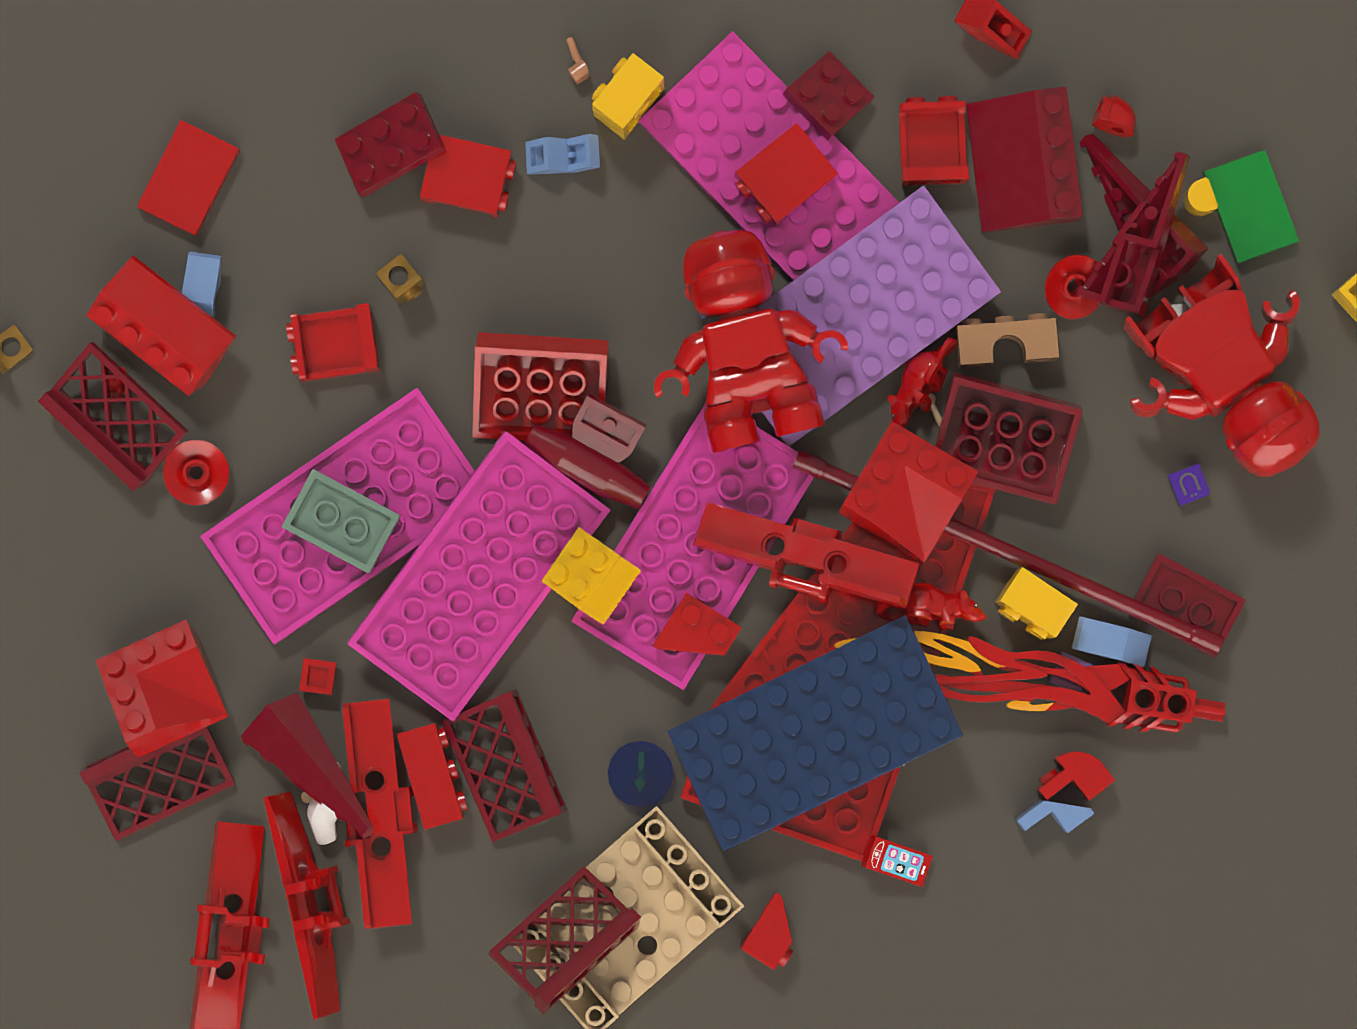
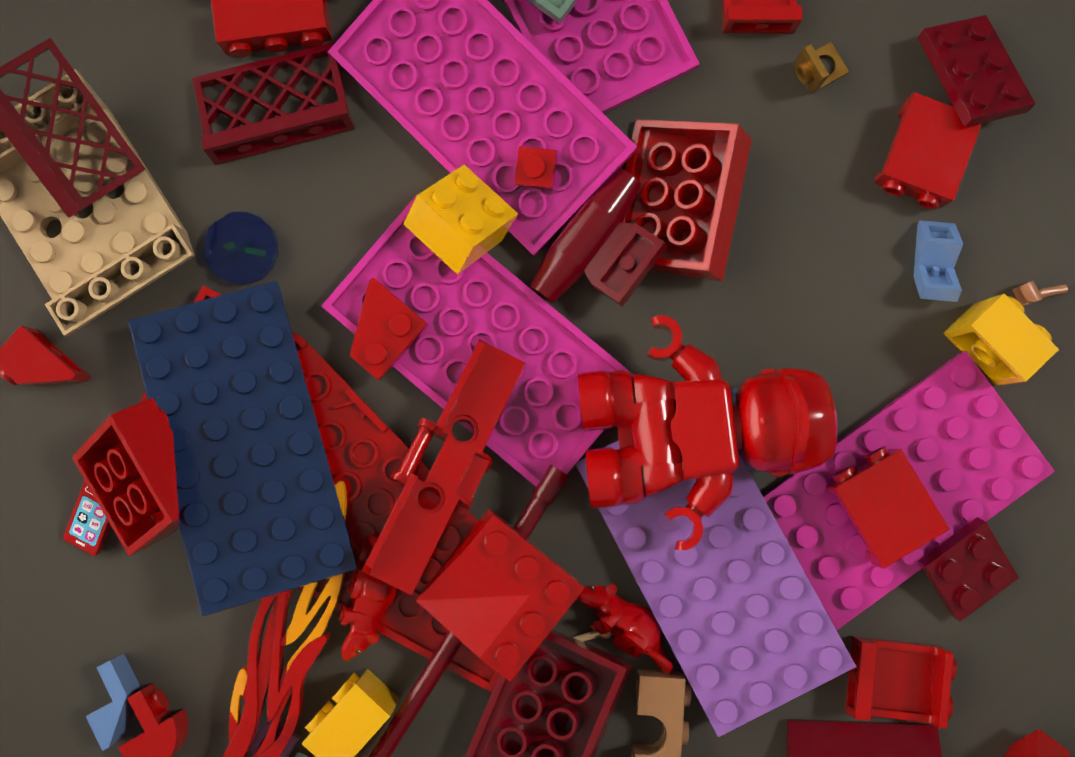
camera: 100 degrees right, 0 degrees up
none -> red slope [72,398,181,556]
none -> red plate [514,146,558,189]

